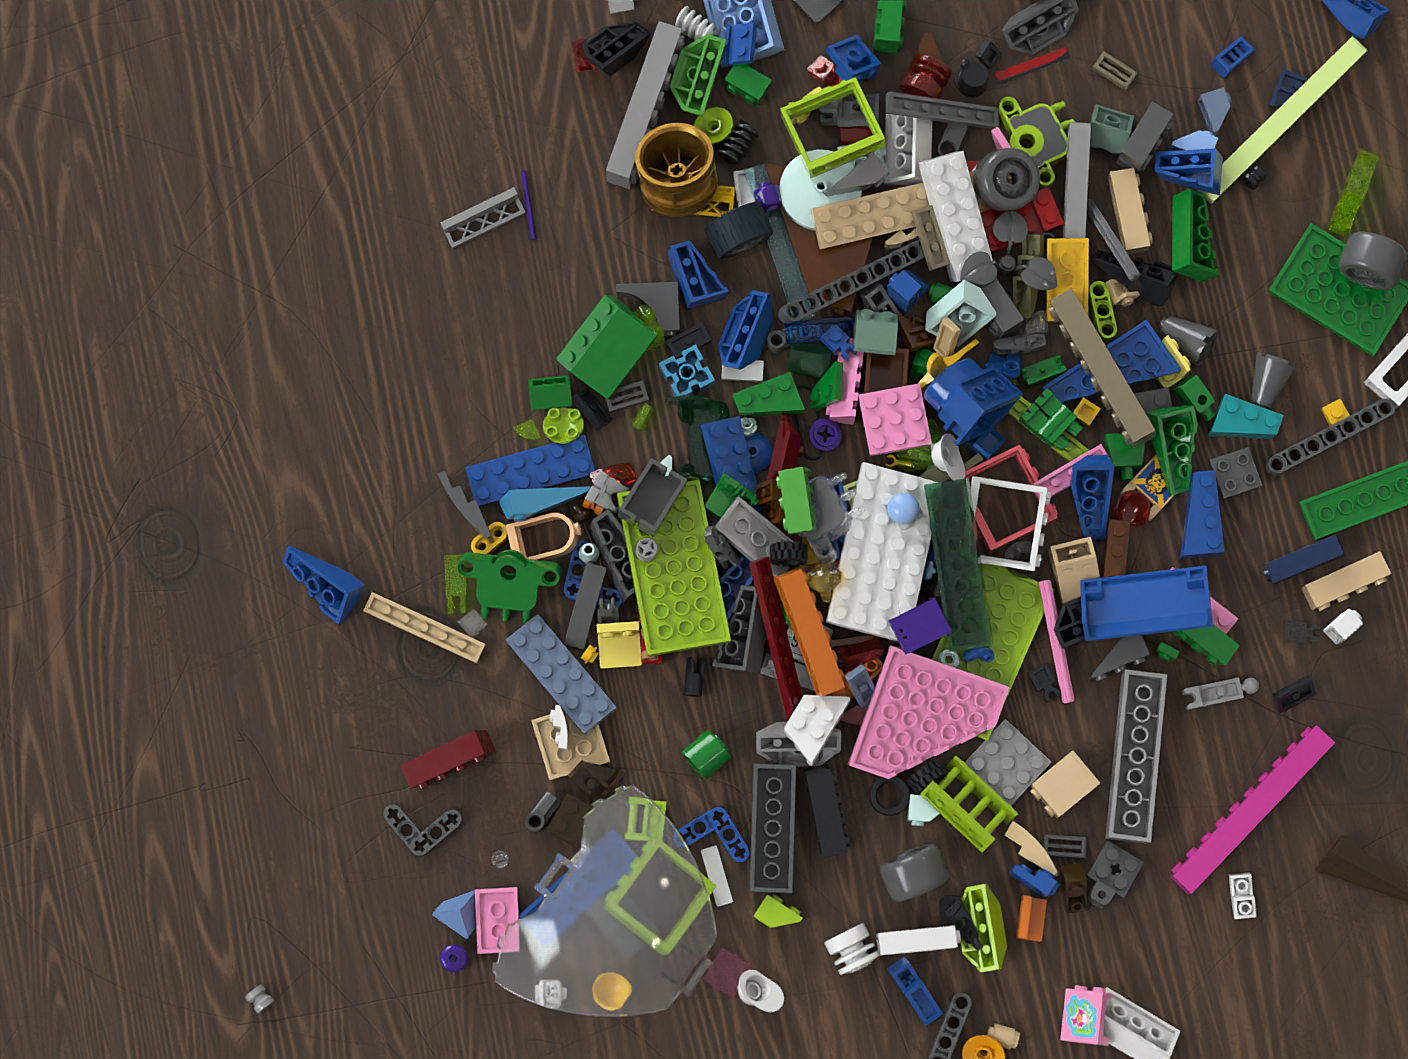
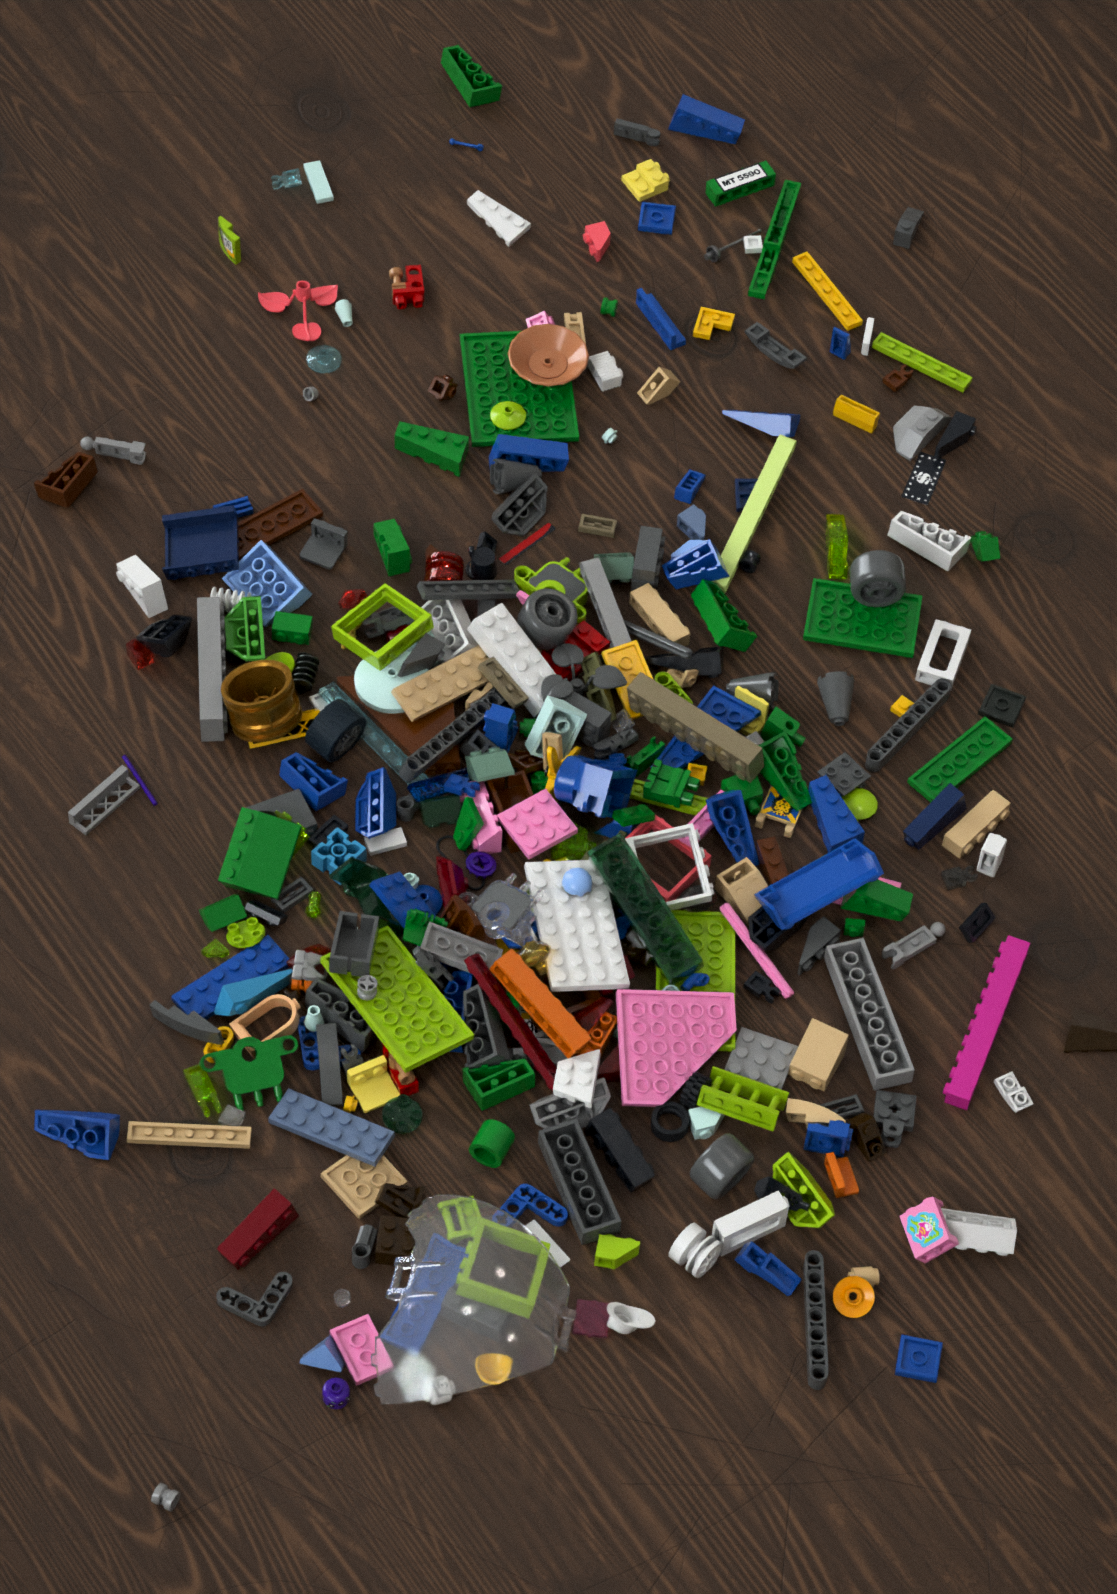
camera: 25 degrees left, 25 degrees down
white slope [550,705,568,751] -> none
black hinge [683,657,705,697] -> none
blue plate [723,22,757,66] -> none
green wedge [732,372,806,418] -> none
dark purple head [753,181,782,212] -> none
black tyre [770,541,808,567] -> none
bright green wedge [776,467,817,534] -> none
blue plate [825,35,881,84] -> none
sand blue plate [844,664,875,708] -> none
dark purple container [888,598,953,655] -> none
white piece [931,434,965,482] -> none
clear red helmet [1112,490,1151,526] -> none
teal wedge [1207,394,1284,439] -> none
none -> clear green dish [382,1094,423,1134]
none -> green wedge [462,1058,535,1111]
none -> green plate [612,804,655,827]
none -> lime dish [841,788,878,822]

